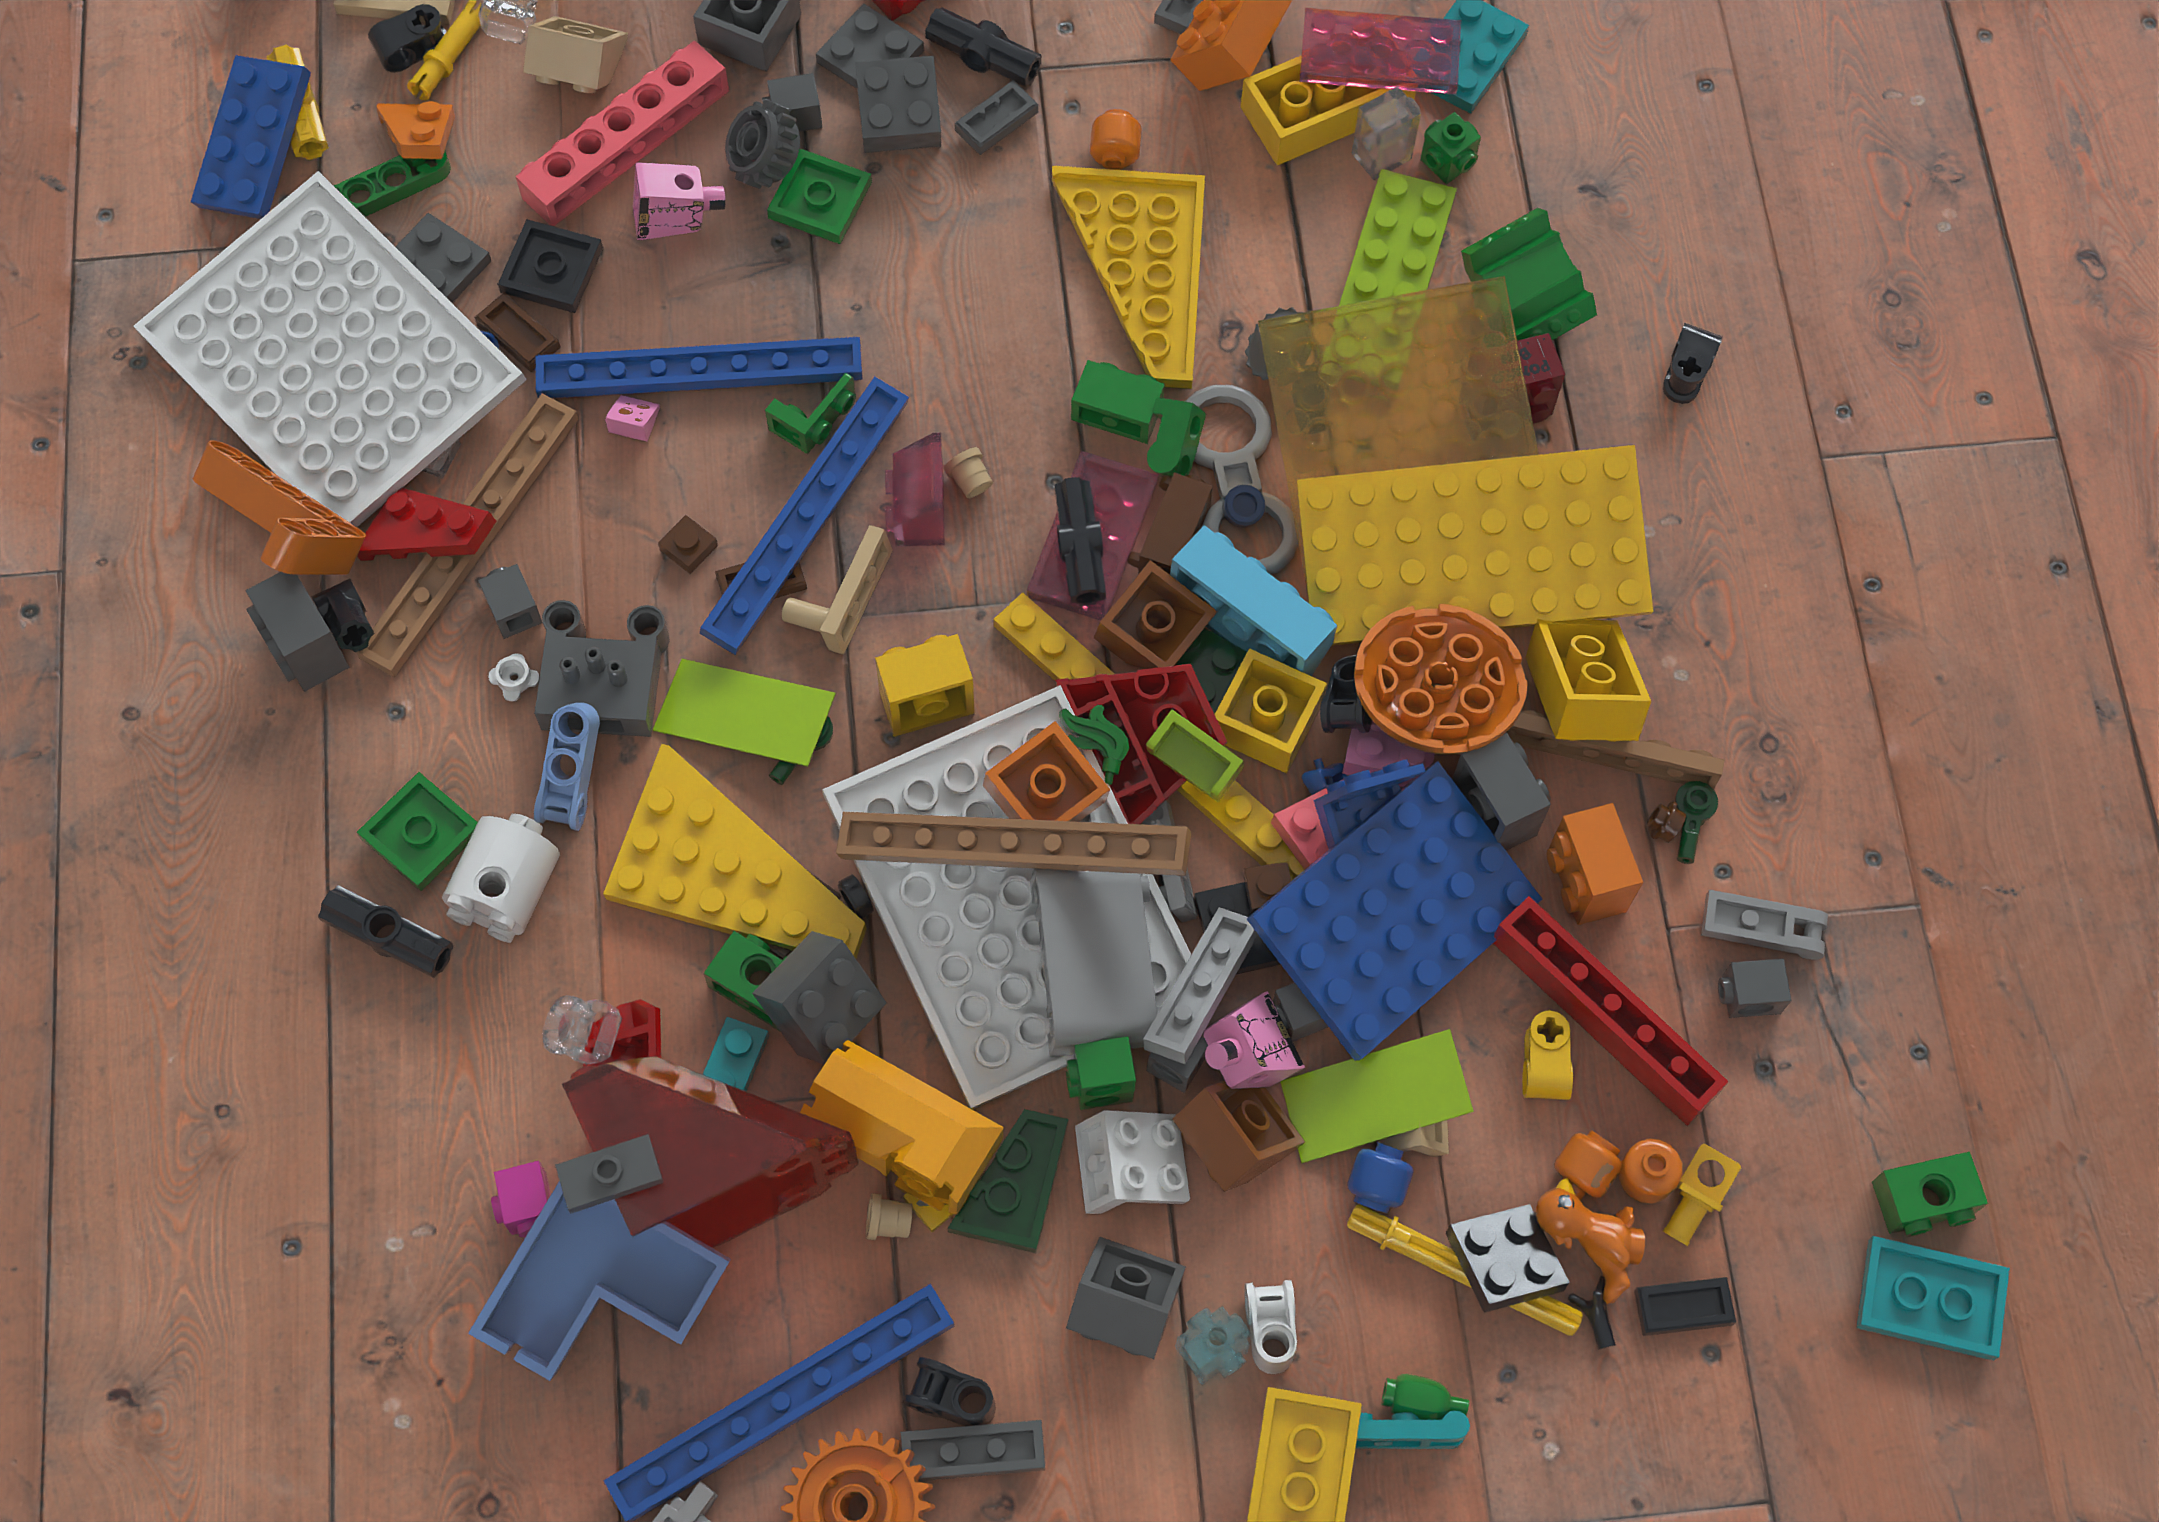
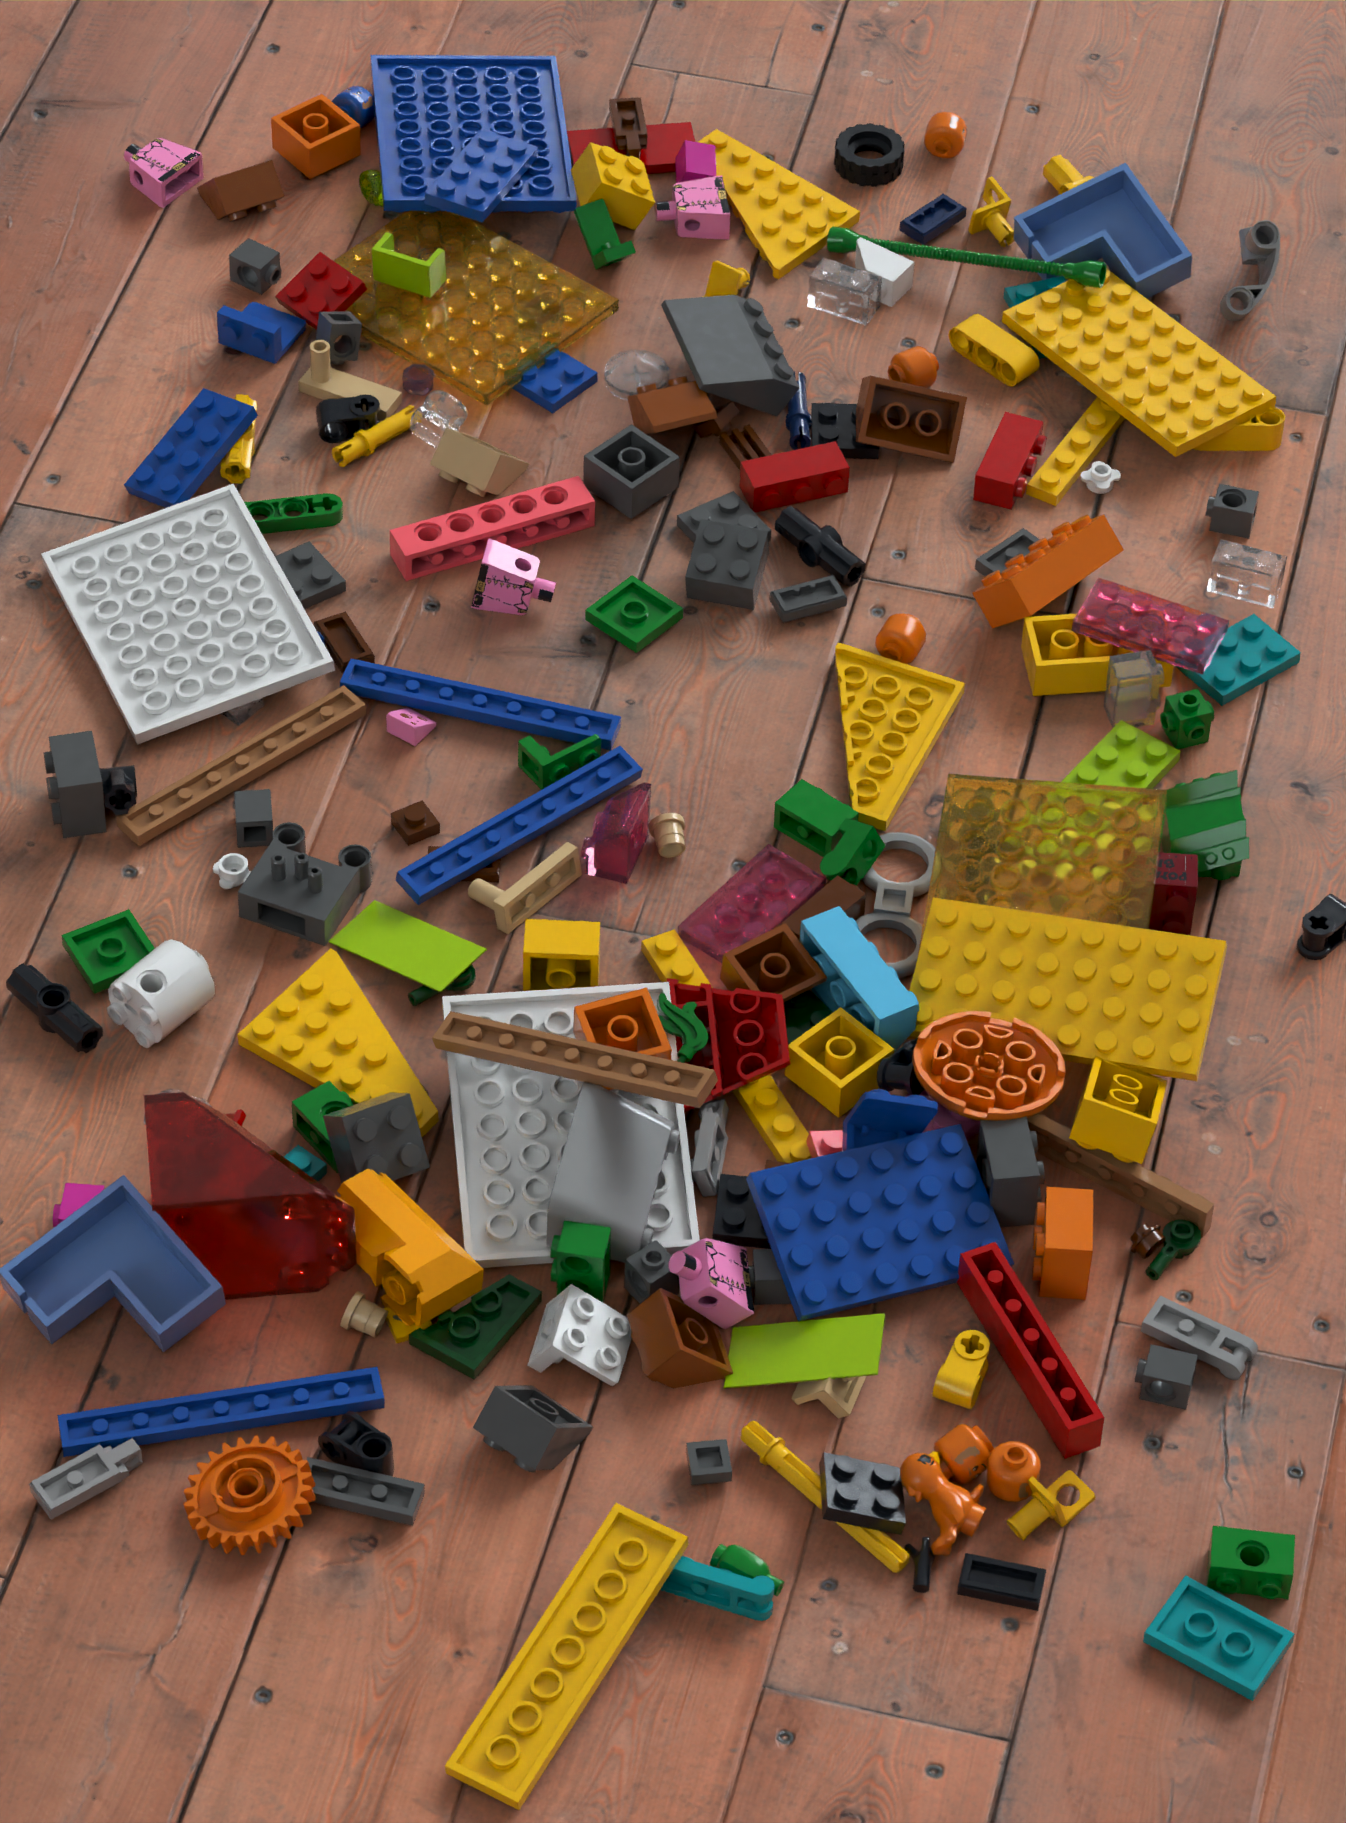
camera: 20 degrees right, 20 degrees down
orange beam [193,440,366,575] -> none
red wing [357,488,497,561] -> none
orange wing [377,101,455,159] -> none
black plate [498,219,603,313] -> none
light blue piece [534,702,600,831] -> none
dark grey plate [555,1134,664,1214] -> none
dark grey gear [725,100,800,189] -> none
dark grey brick [762,73,822,132] -> none
black tile [838,874,874,919] -> none
black piece [1054,477,1106,606] -> none
light grey plate [1143,907,1258,1064] -> none
lime panel [1146,709,1244,802] -> none
clear light blue brick [1175,1306,1251,1385] -> none
dark blue tile [1222,485,1265,528] -> none
white piece [1244,1280,1297,1374] -> none
blue head [1347,1143,1414,1214] -> none
none -> dark grey plate [686,1439,732,1485]

